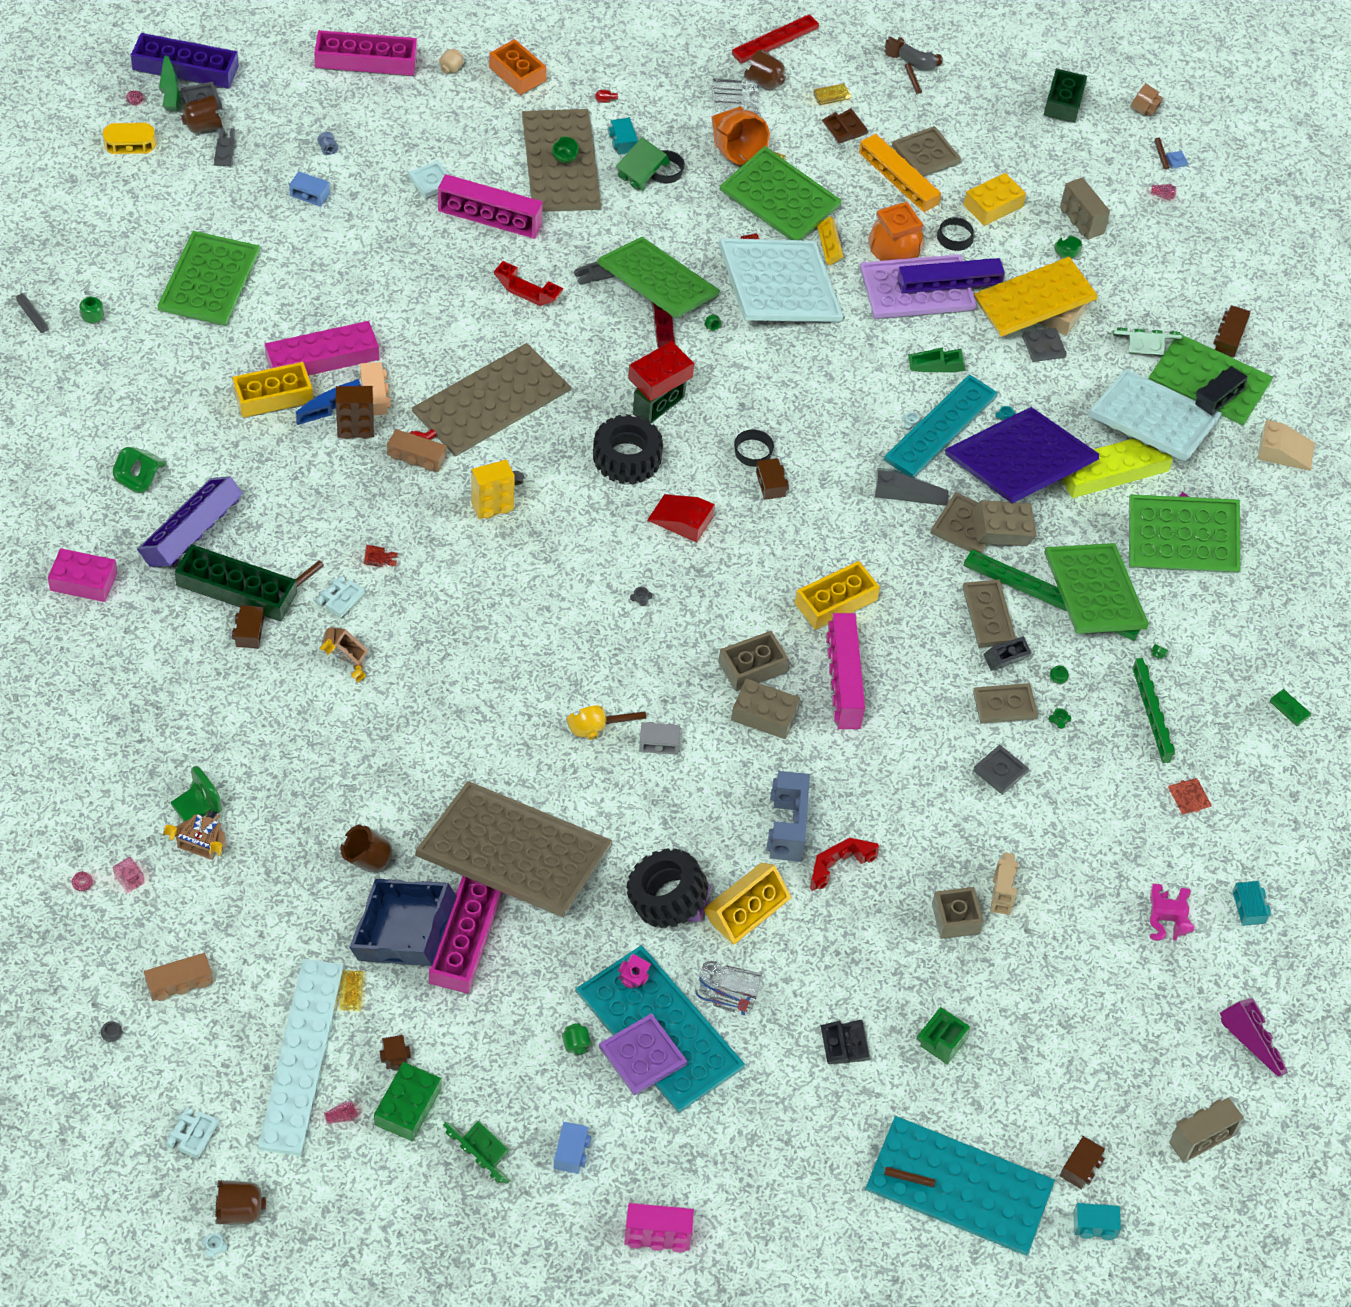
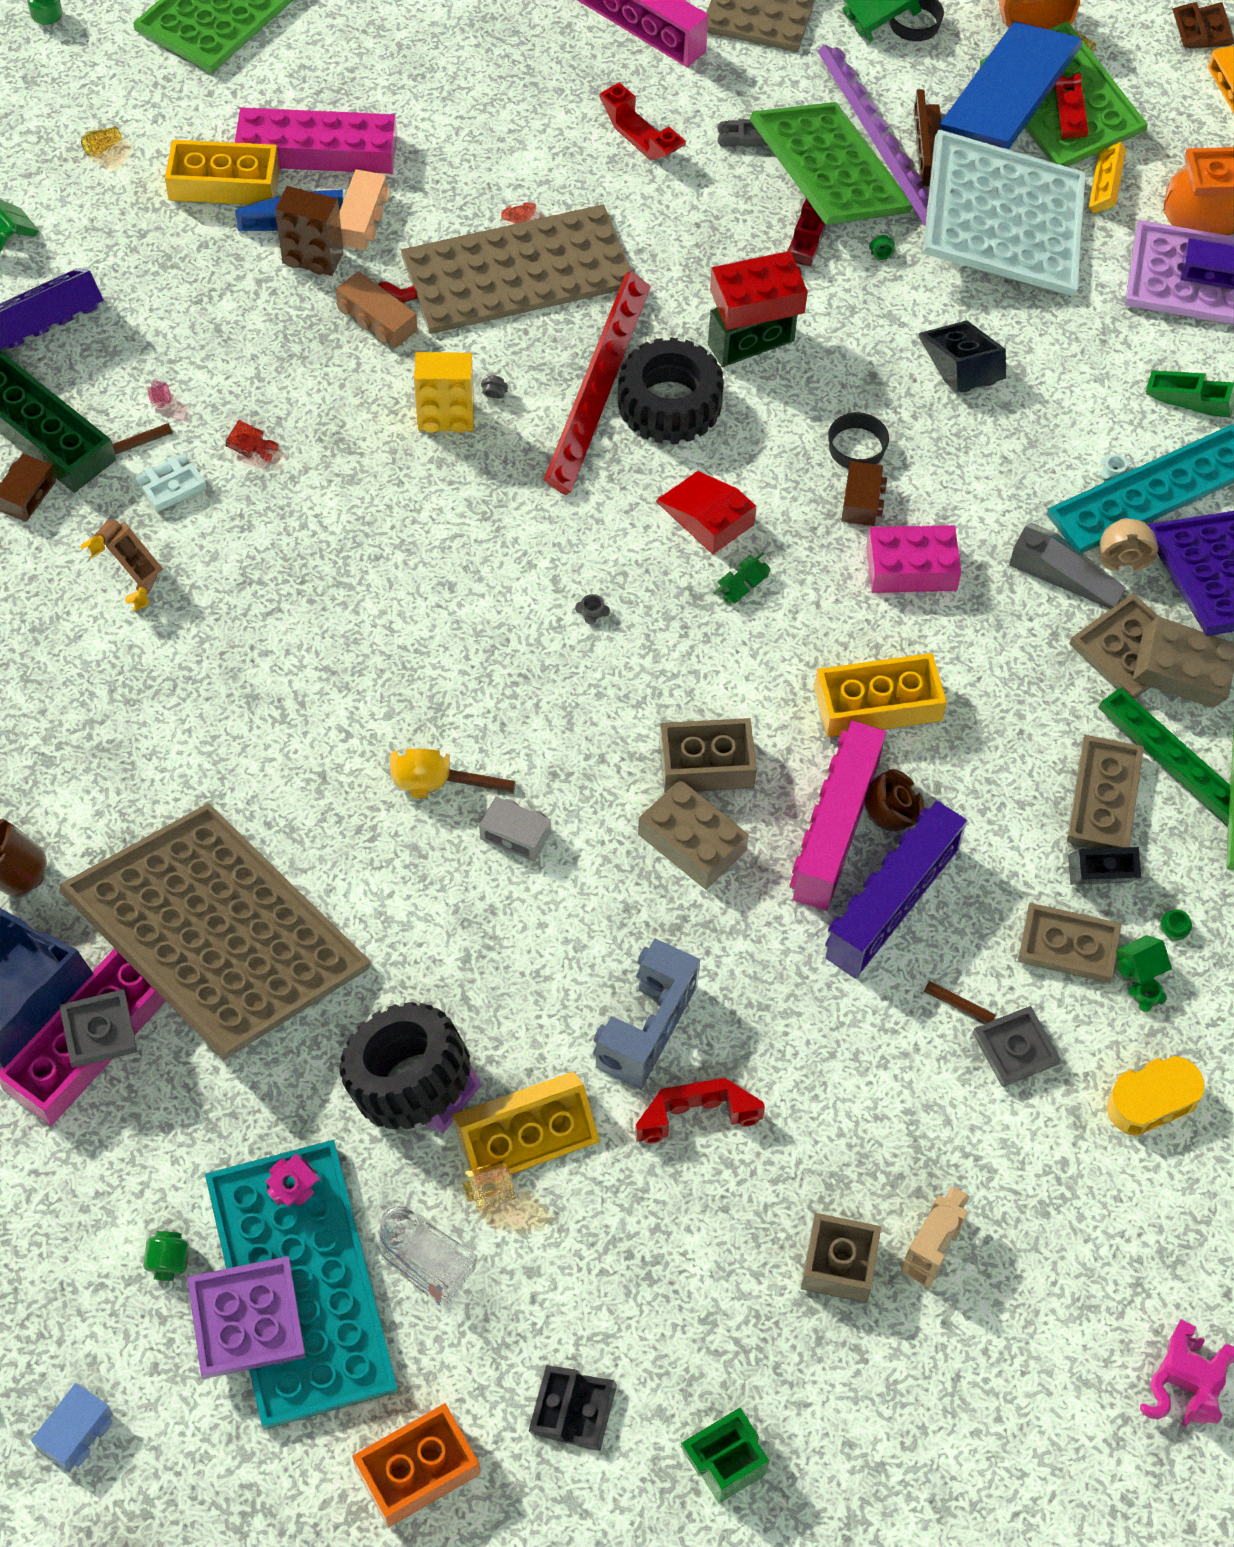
camera: 25 degrees right, 5 degrees up
none -> dark grey plate [59,989,138,1068]
none -> clear yellow cone [81,126,122,156]
none -> clear pink plate [148,380,171,408]
none -> orange brick [352,1403,481,1528]
none -> clear yellow brick [462,1161,516,1209]
none -> clear red tile [501,202,536,224]
none -> red plate [543,270,651,495]
none -> green hinge [713,552,771,605]
none -> medium lavender plate [817,44,929,226]
none -> dark purple brick [825,800,968,979]
none -> reddish brown cylinder [864,769,924,832]
none -> dark pink brick [866,525,962,593]
none -> reddish brown fence [913,89,941,186]
none -> black slope [919,320,1006,392]
none -> reddish brown piece [924,981,996,1023]
none -> blue tile [940,22,1082,149]
none -> red plate [1054,74,1088,139]
none -> tan cylinder [1100,519,1158,571]
none -> yellow brick [1107,1056,1205,1136]
none -> green brick [1116,935,1172,984]

